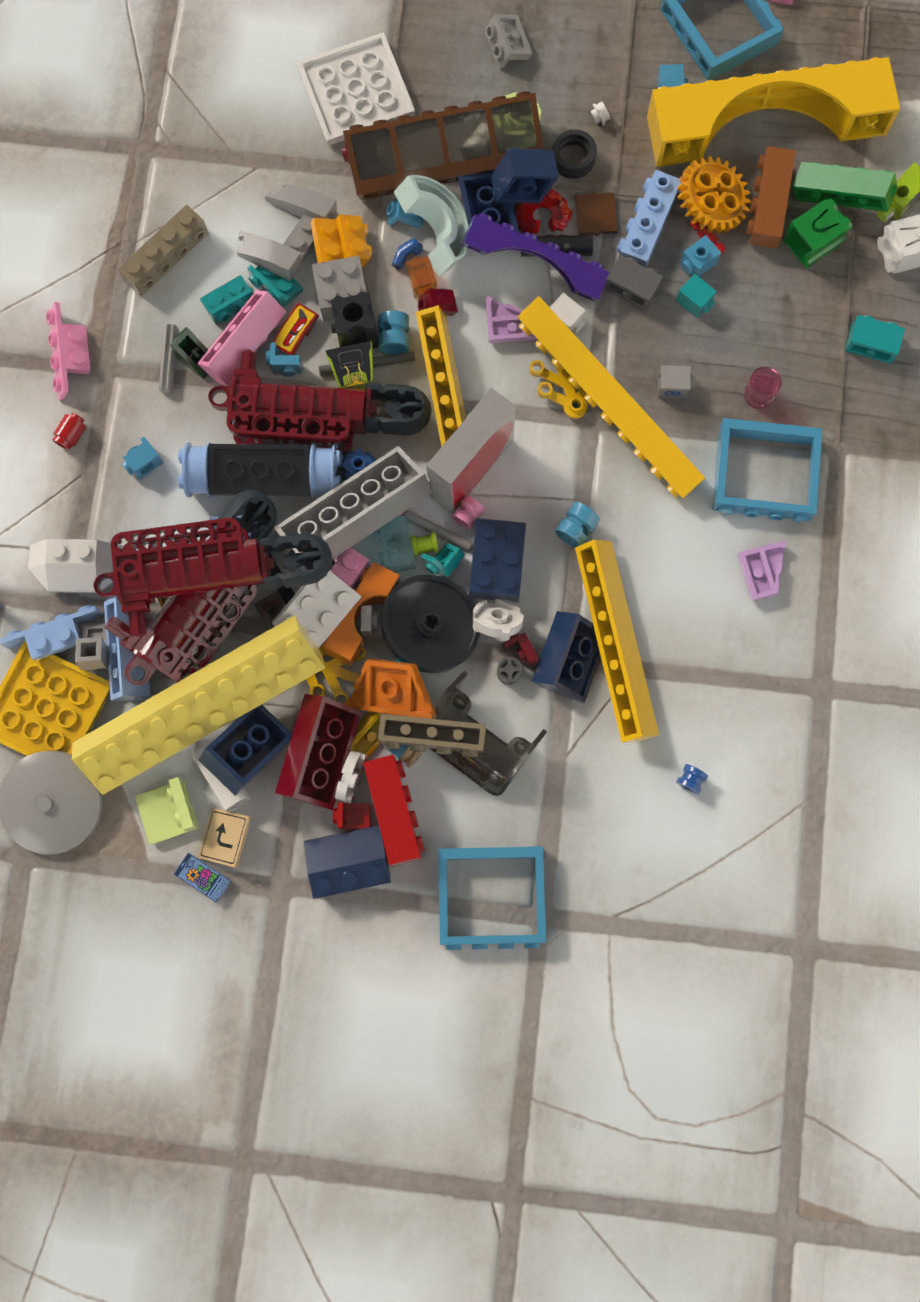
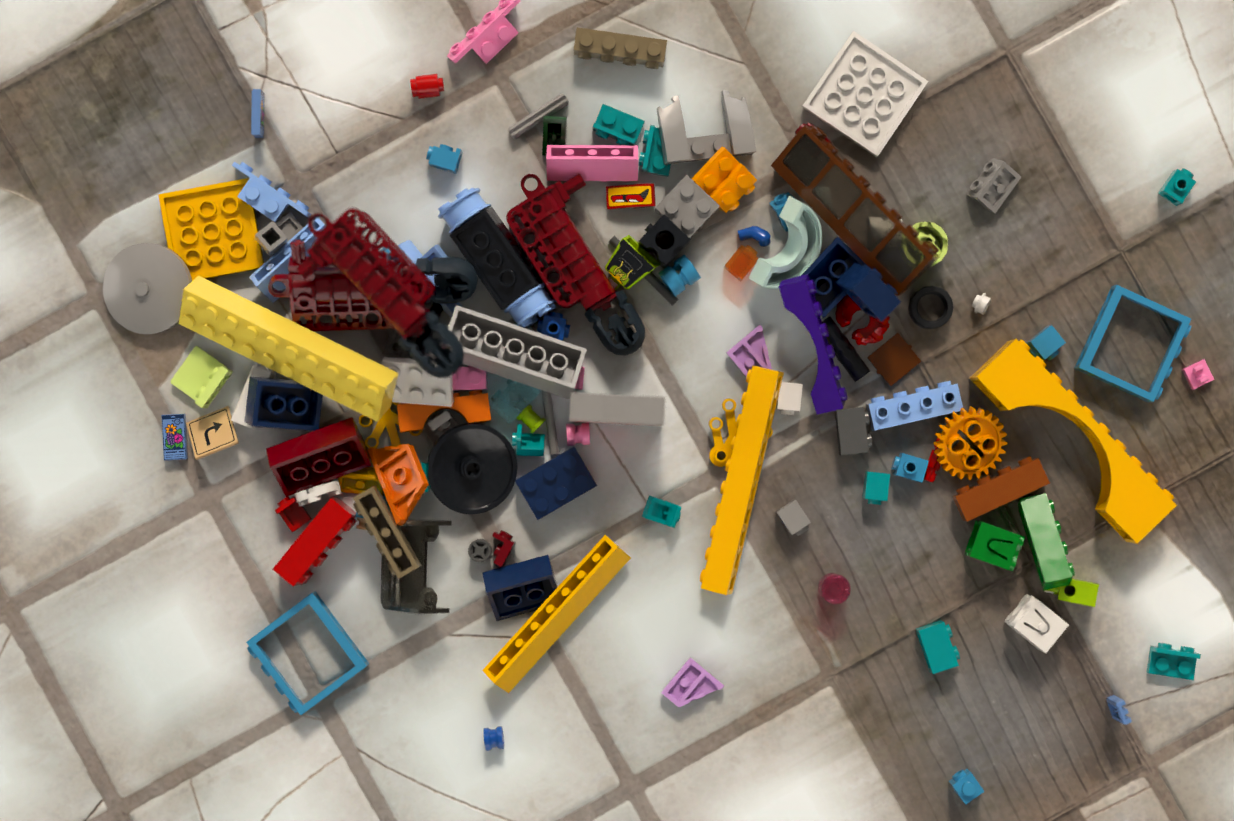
camera: 55 degrees right, 10 degrees up
white wedge [28,539,124,593] -> none
dark azure bracket [266,343,302,377] -> none
dark blue slope [304,825,391,899] -> none
yellow brick [415,305,466,446] -> none
dark red bracket [417,288,458,316] -> none
white plate [473,599,524,641] -> none
dark azure wheel [554,502,600,548] -> none
dark azure window [712,418,823,523] -> none
none -> teal bracket [642,495,681,528]

